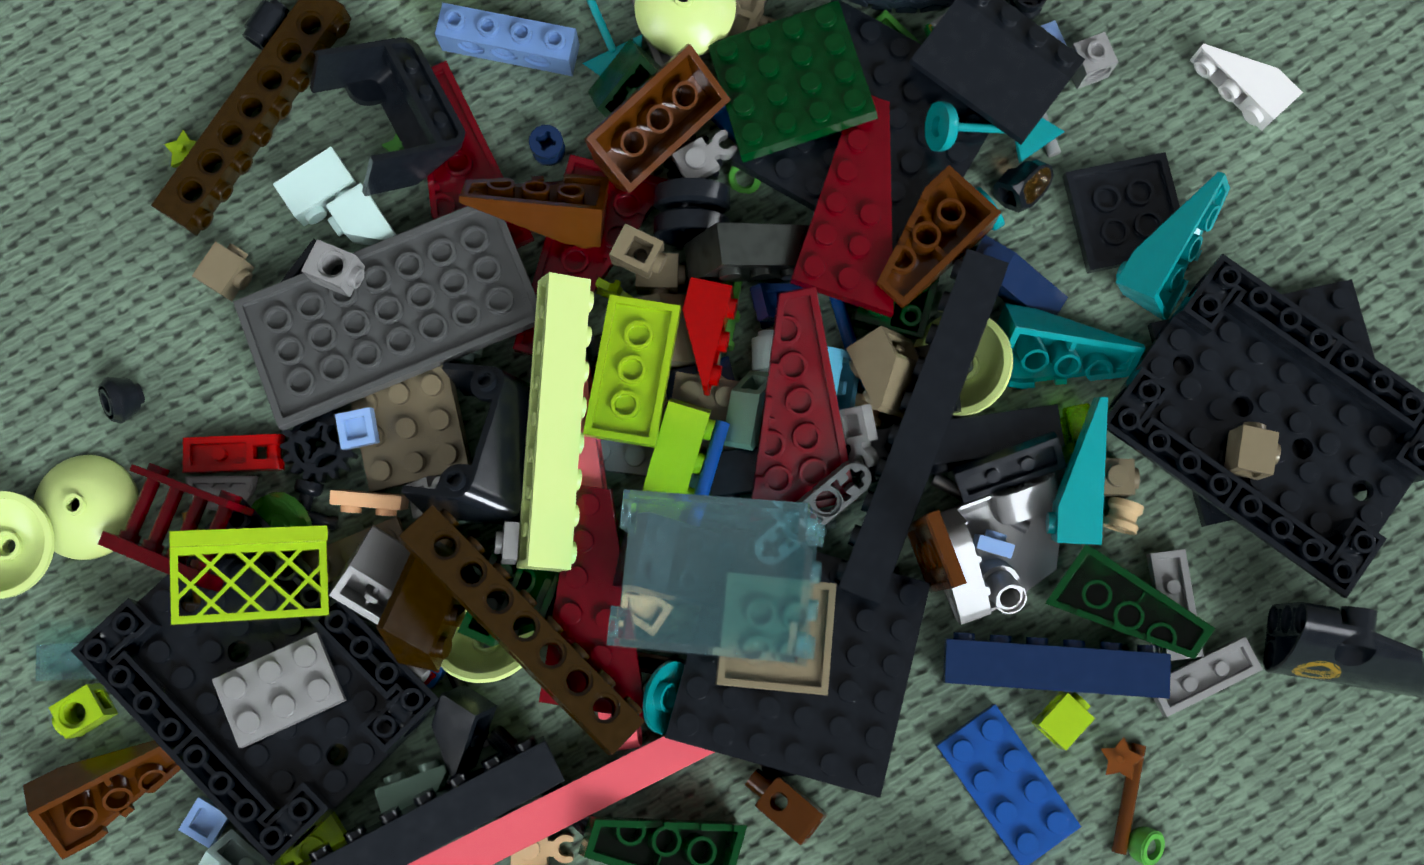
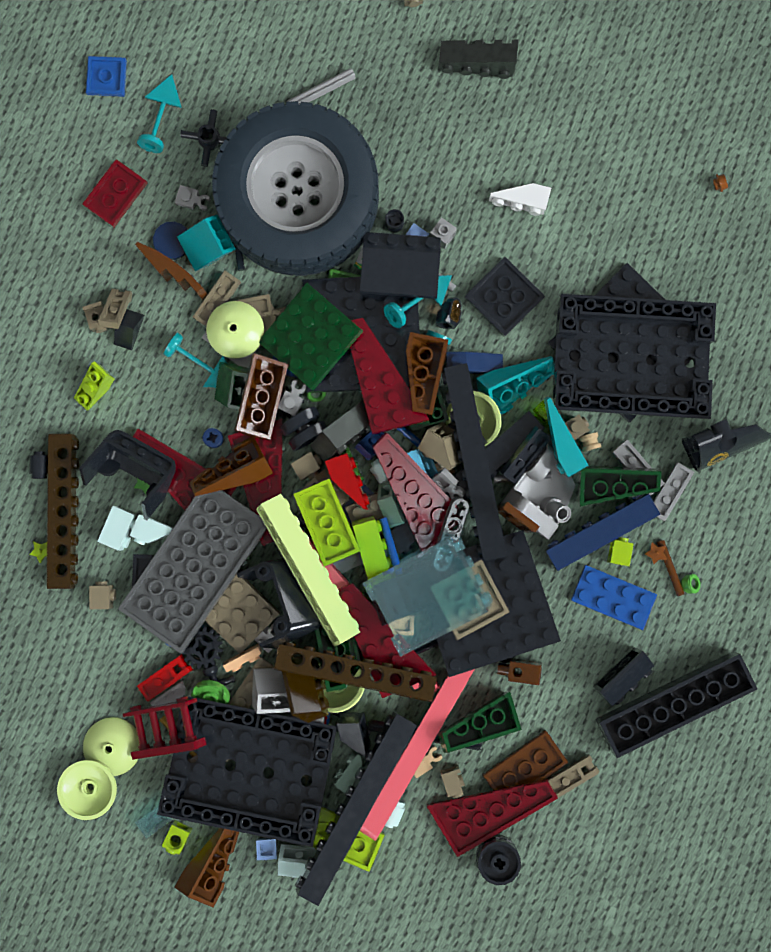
camera: 35 degrees left, 5 degrees up
black cone [98,377,145,424] -> none
lime fence [169,525,329,625] -> none
light grey plate [212,632,347,748] -> none
light grey brick [301,239,365,297] -> none
light blue plate [335,407,380,450] -> none
medium blue brick [435,2,580,76] -> none
light grey plate [494,521,520,565] -> none
lime piece [595,278,634,299] -> none
dark tan brick [609,223,667,280] -> none
teal dish [643,661,685,735] -> none
light blue plate [973,529,1015,559] -> none
teal wedge [1116,171,1230,320] -> none
dark tan brick [1224,422,1281,480] -> none

